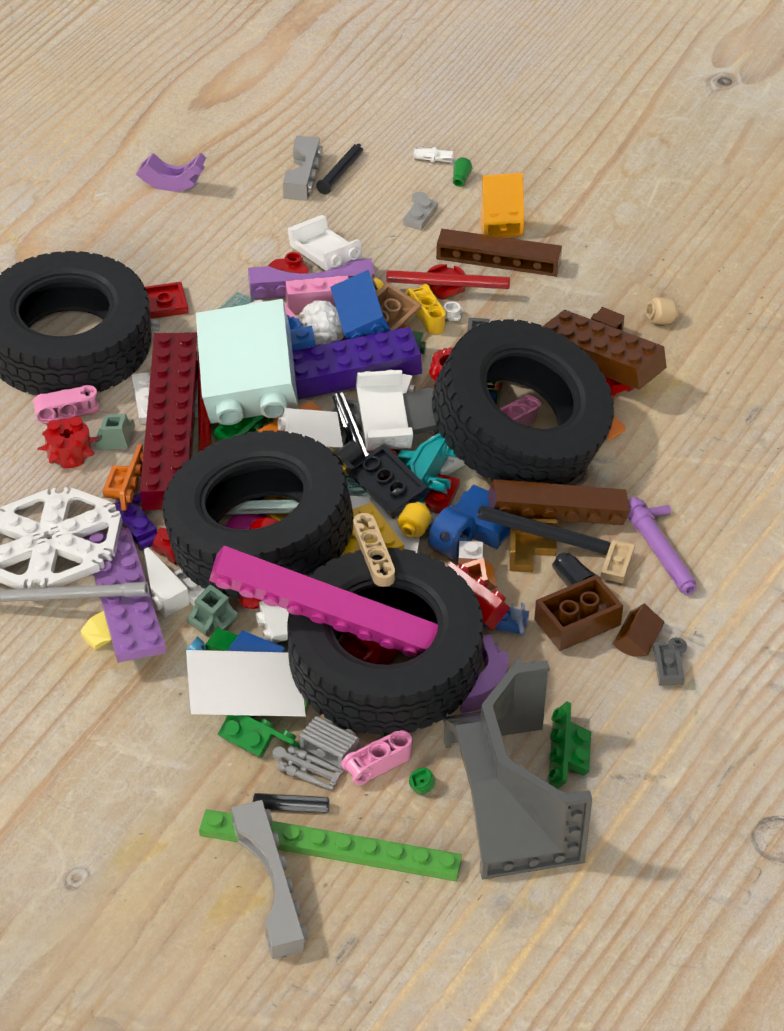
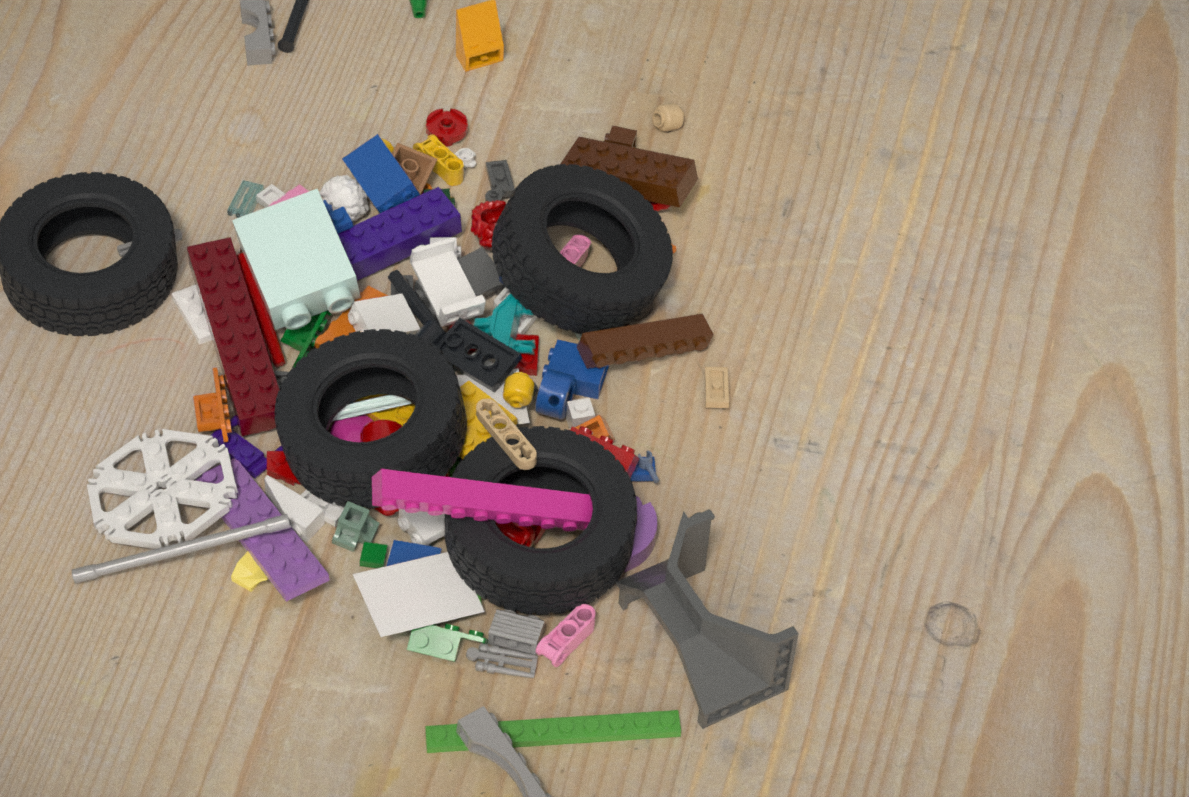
camera: 20 degrees left, 5 degrees up
bright pink piece [33,385,99,423] -> none
red brick [37,416,99,468] -> none
sand green brick [94,414,135,450] -> none
medium lavender arch [136,153,206,192] -> none
red tile [145,282,189,319] -> none
dark azure hinge [185,636,206,652] -> none
medium lavender arch [248,258,375,300] -> none
black axle [253,793,330,812] -> none
red plate [268,252,308,274] -> none
bright pink brick [285,276,348,313] -> none
white panel [288,215,363,271] -> none
red axle [386,270,510,289] -> none
light grey hinge [403,192,438,231] -> none
green tile [409,768,436,794] -> none
reddish brown brick [436,228,562,277] -> none
black axle [477,505,611,555] -> none
pearl gold panel [509,518,558,572] -> none
reddish brown brick [534,575,623,651] -> none
green bracket [548,701,591,789] -> none
black plant [552,552,602,587] -> none
reddish brown brick [612,603,665,657] -> none
medium lavender cylinder [627,497,697,595] -> none
dark grey hinge [653,637,687,686] -> none

